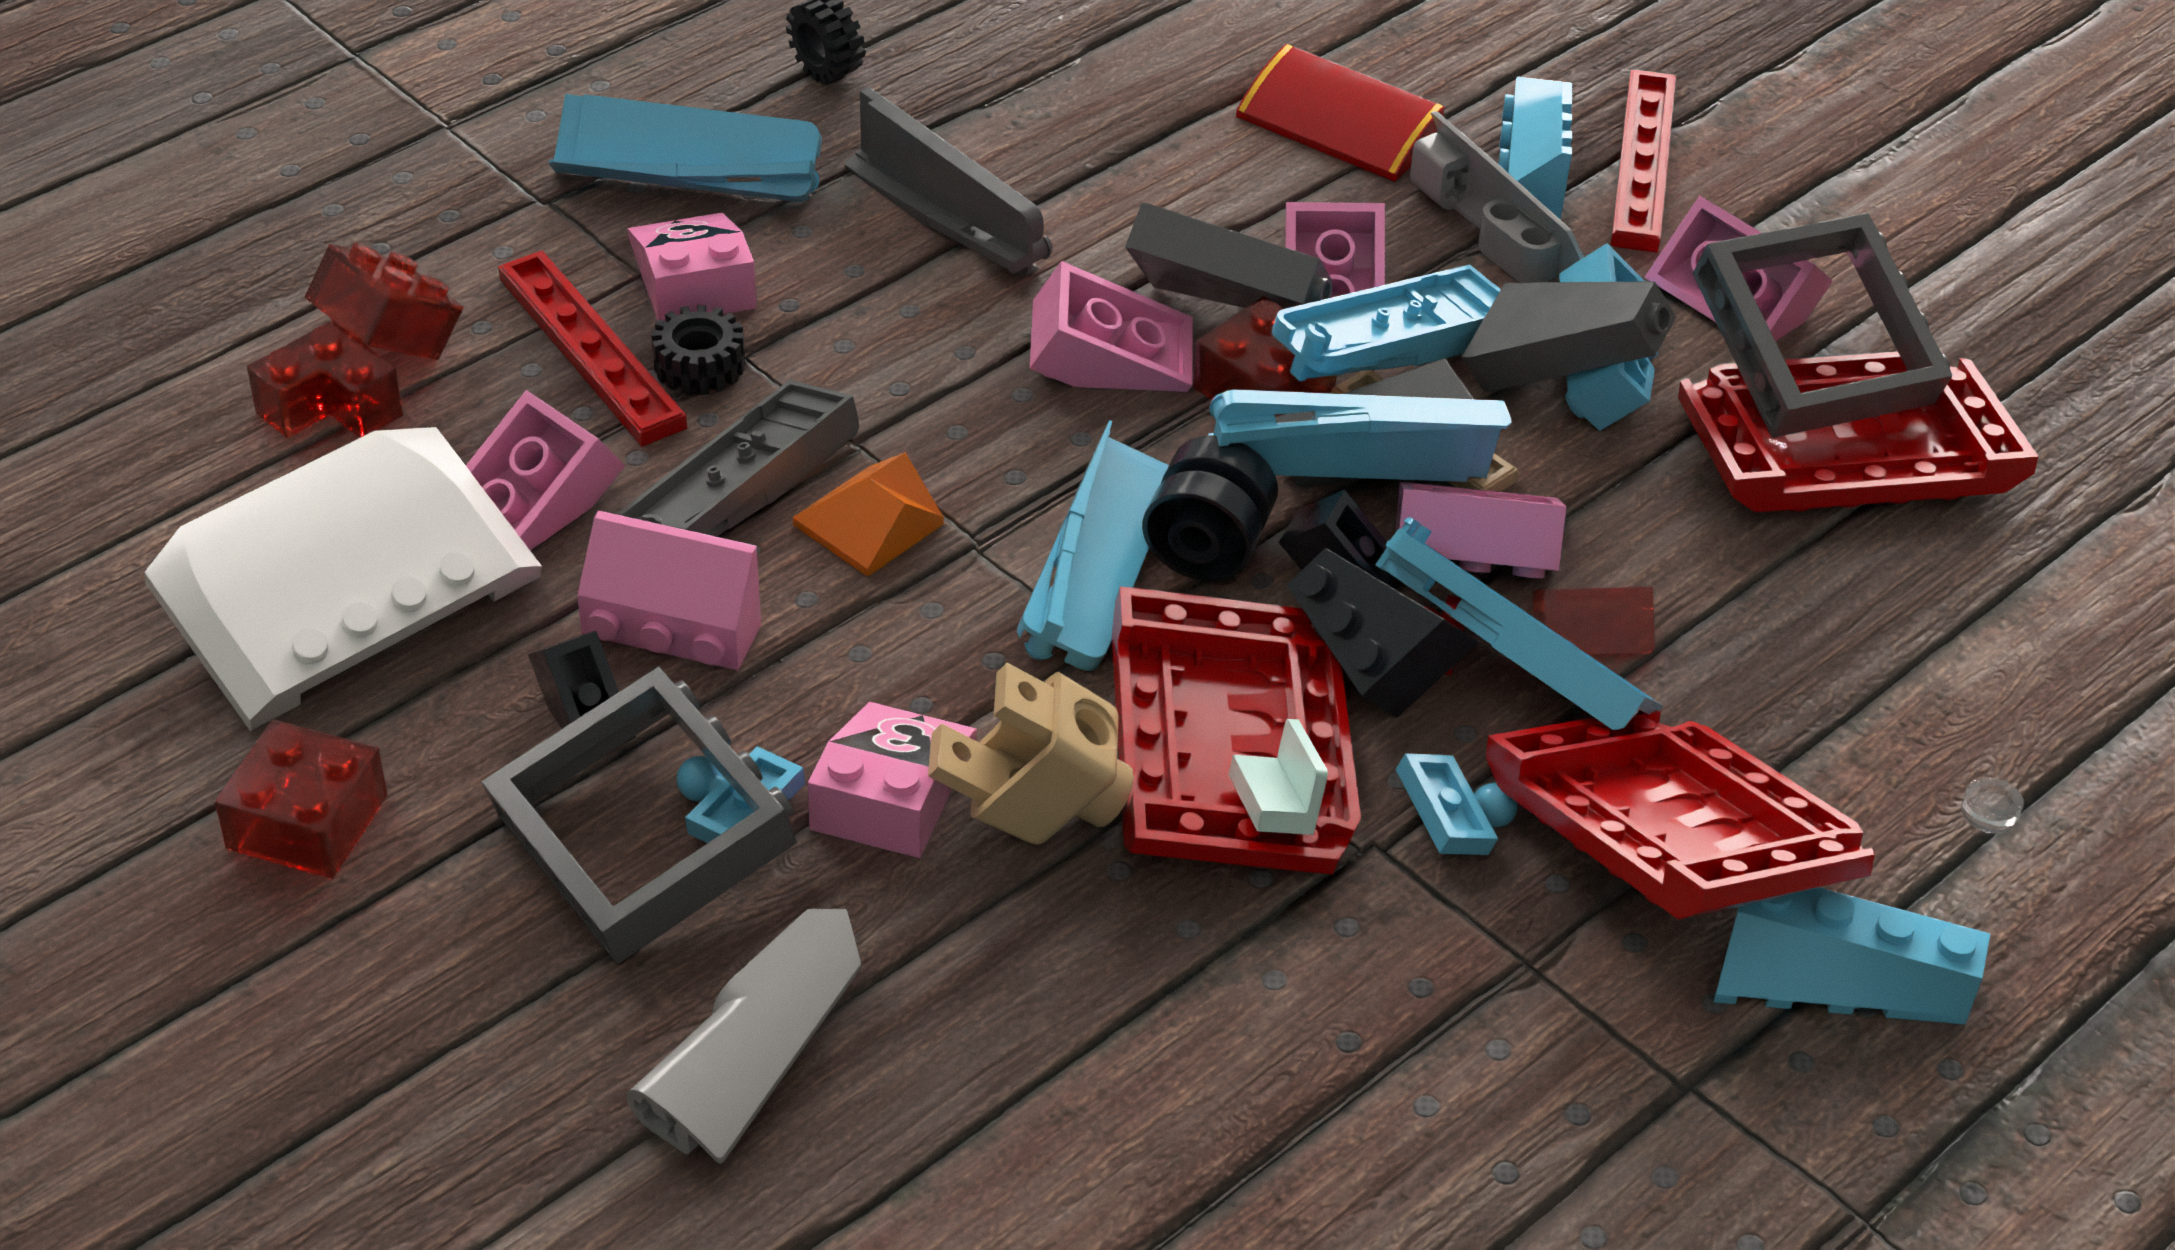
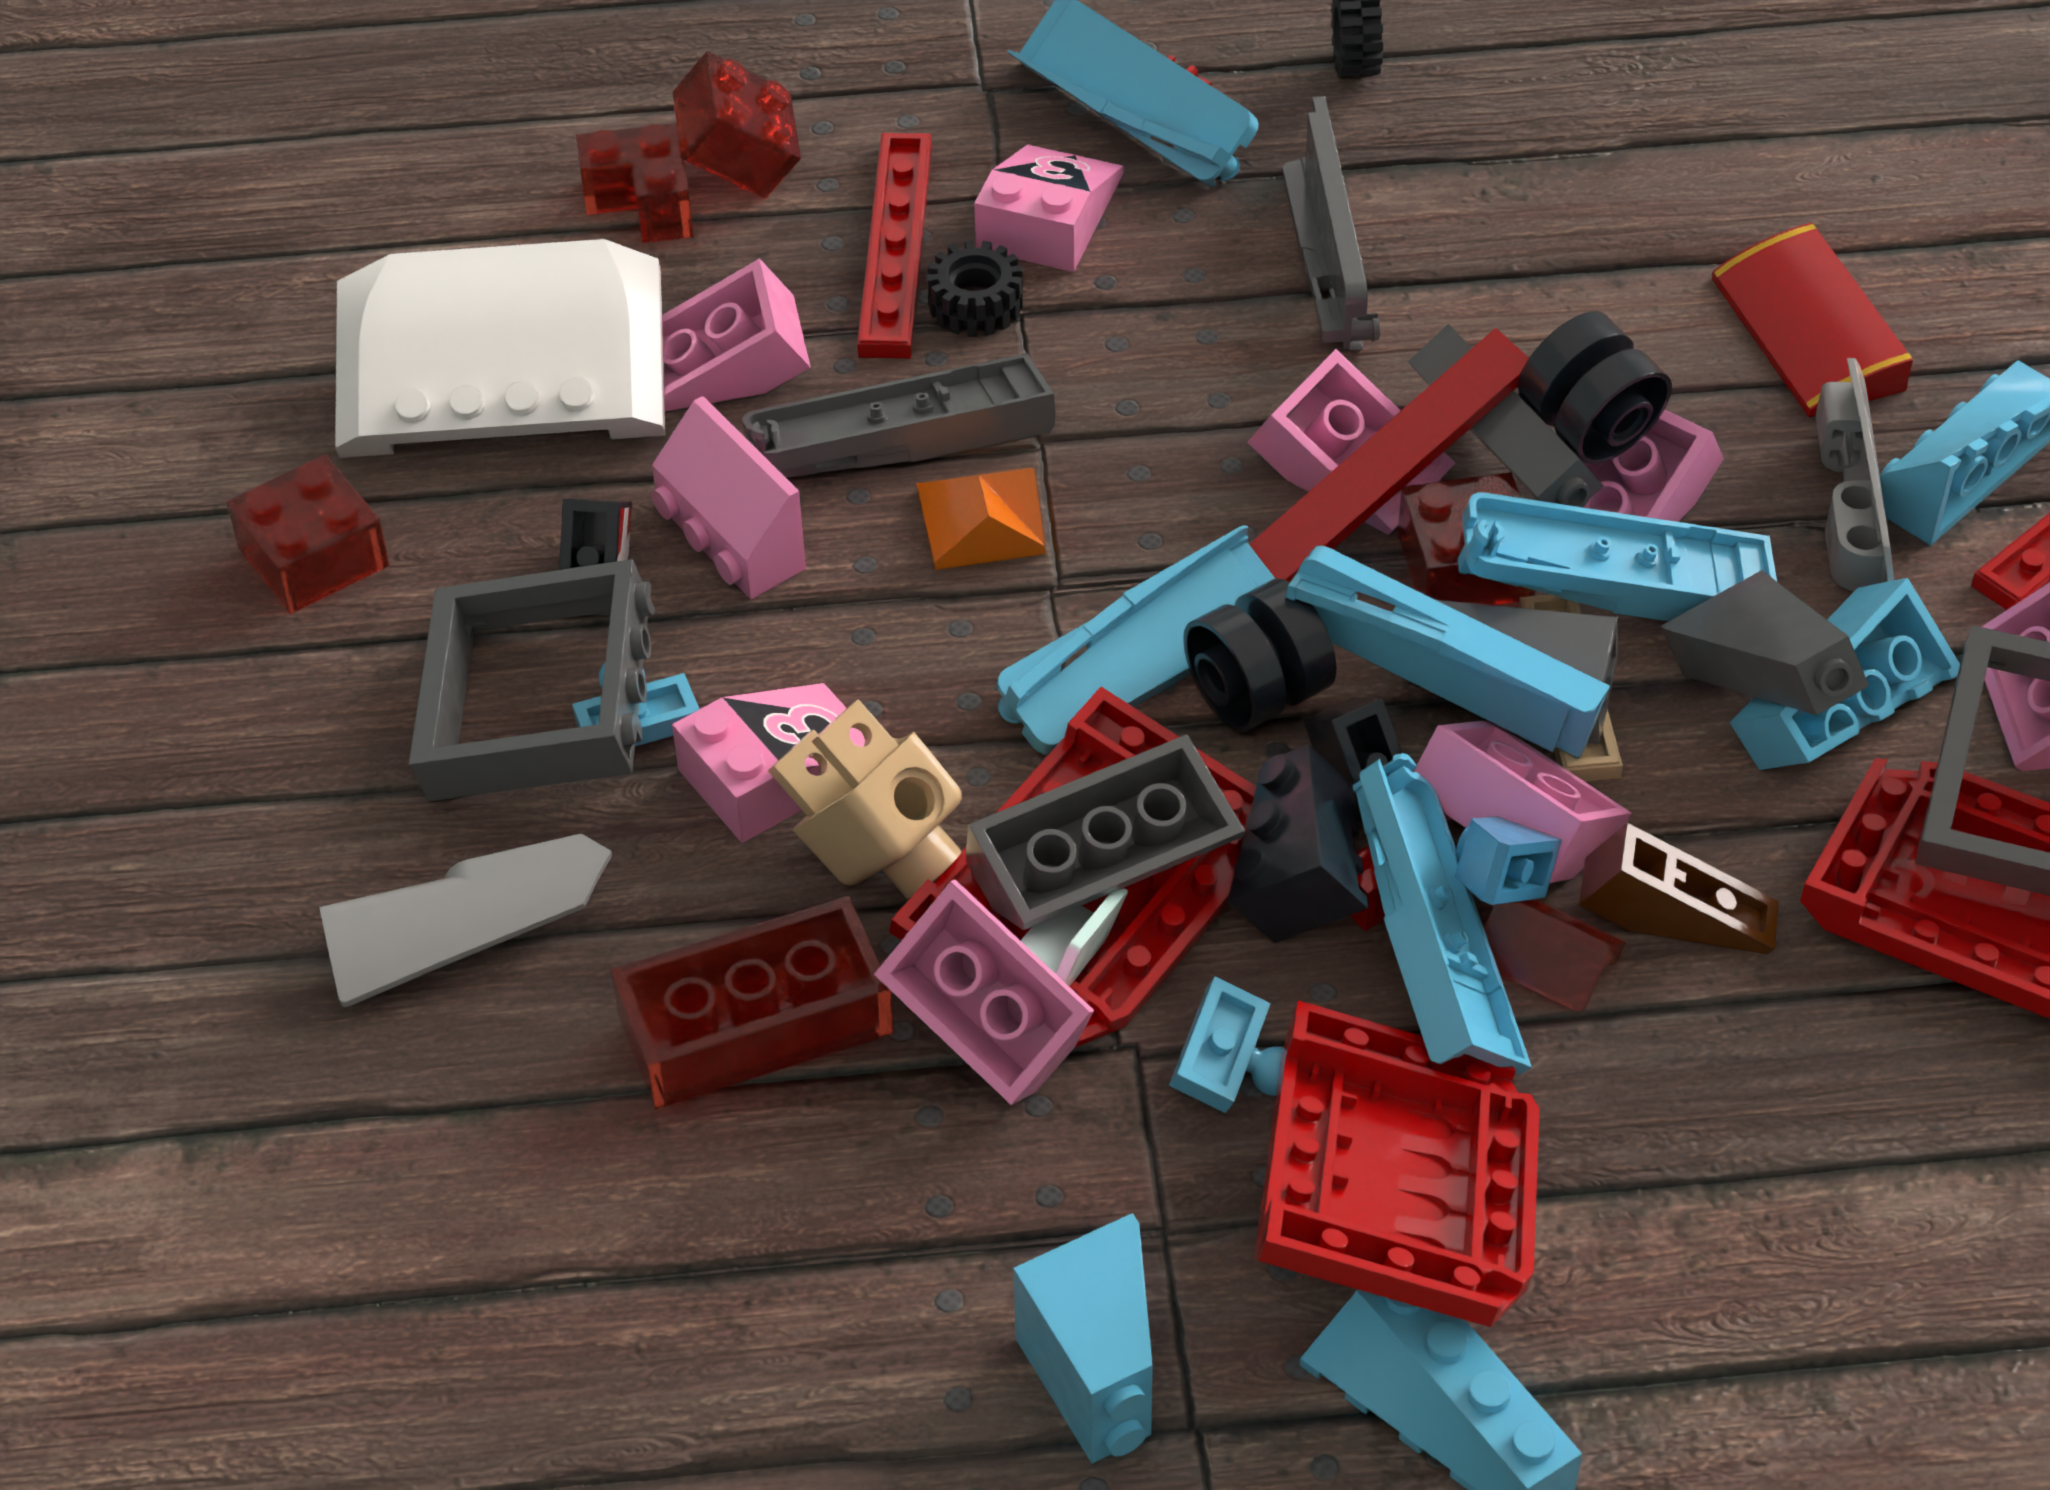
camera: 40 degrees right, 5 degrees up
clear tile [1961,777,2024,834] -> none
none -> clear red brick [611,896,894,1110]
none -> bright pink slope [874,880,1094,1105]
none -> dark grey slope [965,734,1245,930]
none -> medium azure slope [1013,1213,1153,1463]
none -> red tile [1249,328,1529,582]
none -> dark azure slope [1455,816,1562,905]
none -> black wheel [1518,311,1672,465]
none -> reddish brown slope [1579,823,1779,954]

